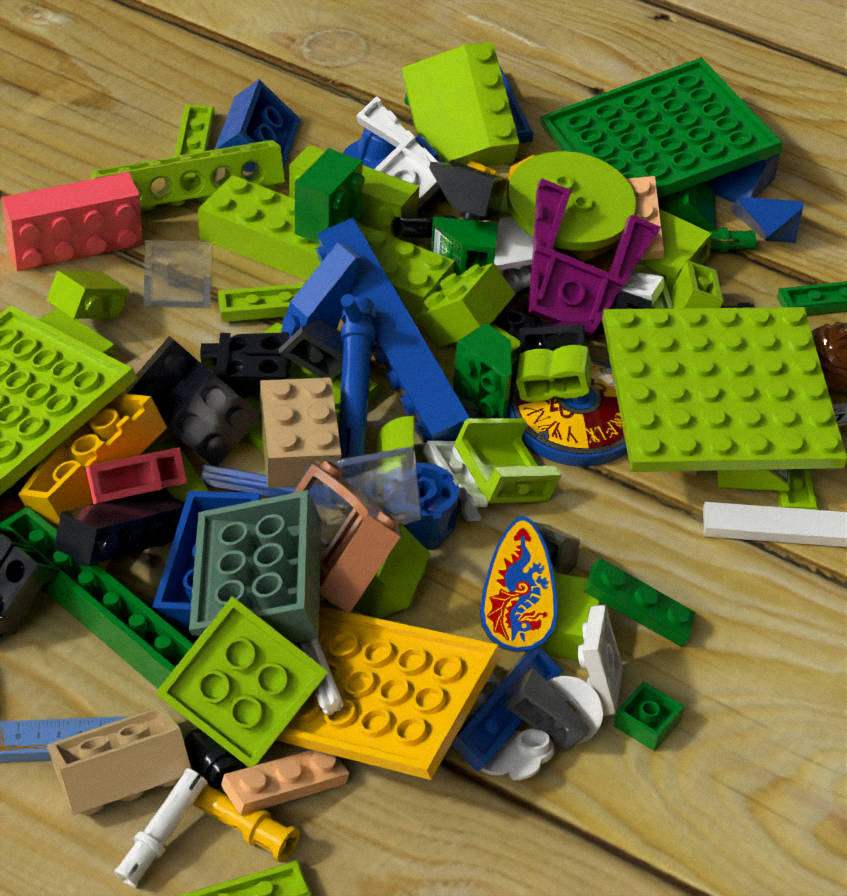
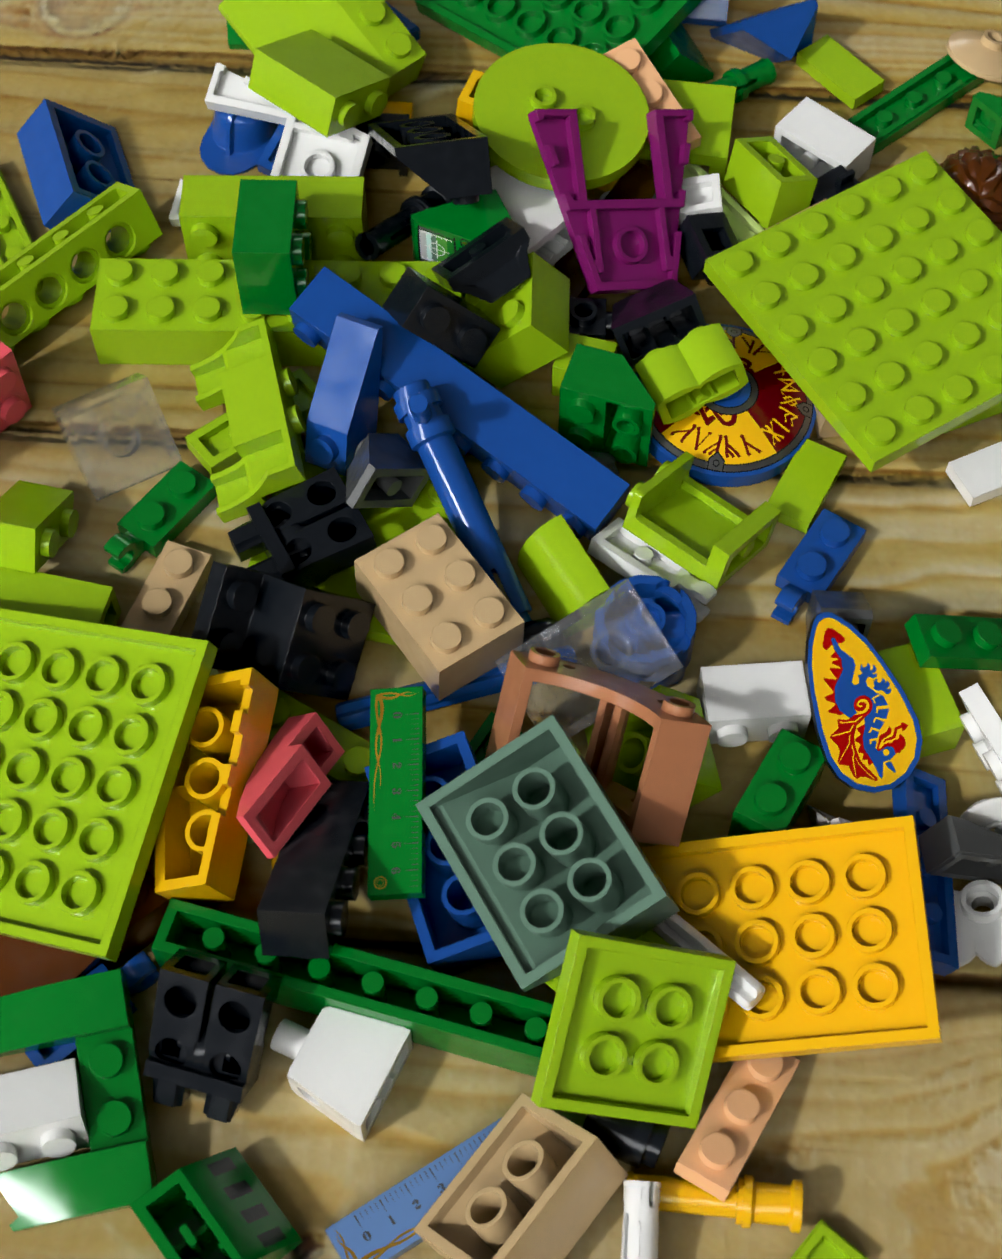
camera: 25 degrees left, 15 degrees up
none -> green plate [104,461,217,574]
none -> lime bracket [190,317,307,523]
none -> lime brick [248,29,390,137]
none -> white torso [270,1006,413,1142]
none -> green tile [367,686,426,901]
none -> black brick [382,266,501,369]
none -> black slope [432,217,531,303]
none -> white brick [696,660,811,748]
none -> green brick [728,728,826,837]
none -> lime tile [768,439,847,534]
none -> blue plate [771,508,866,626]
none -> white brick [774,97,876,180]
none -> lime tile [795,35,885,110]

